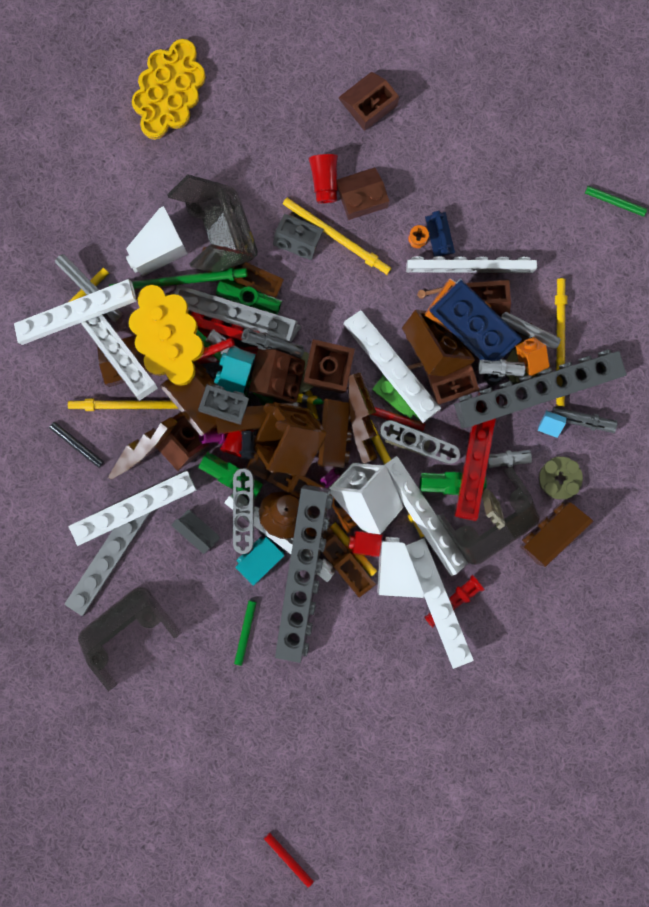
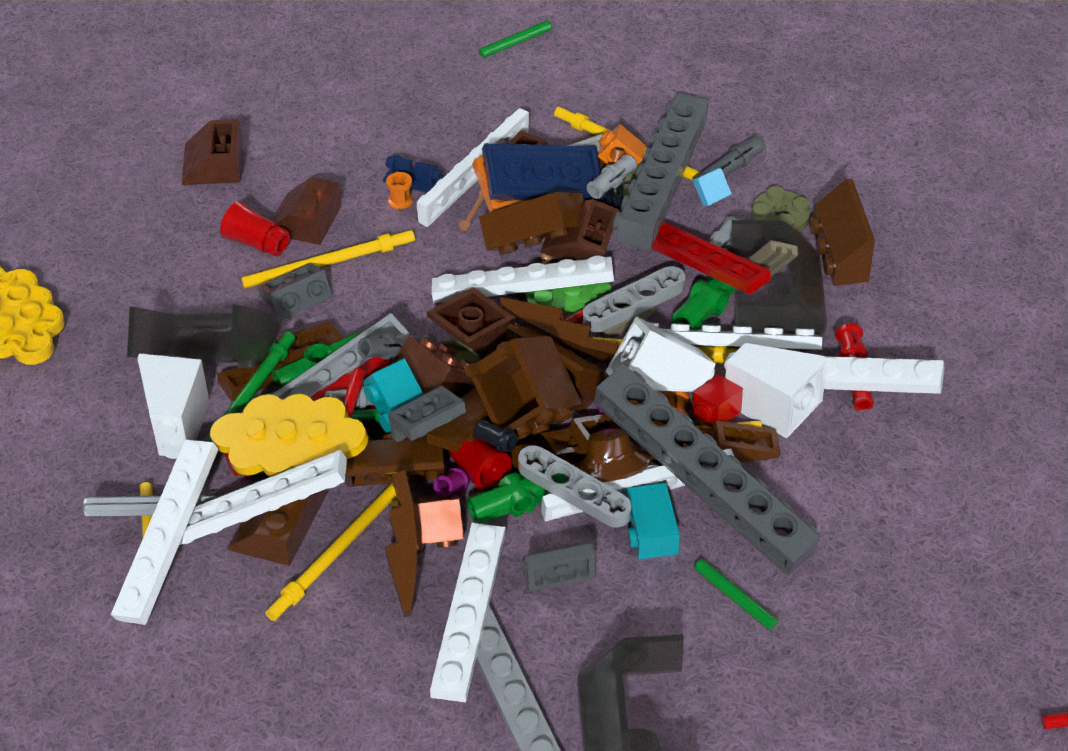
camera: 55 degrees left, 40 degrees down
black bar [49,422,104,468] -> none

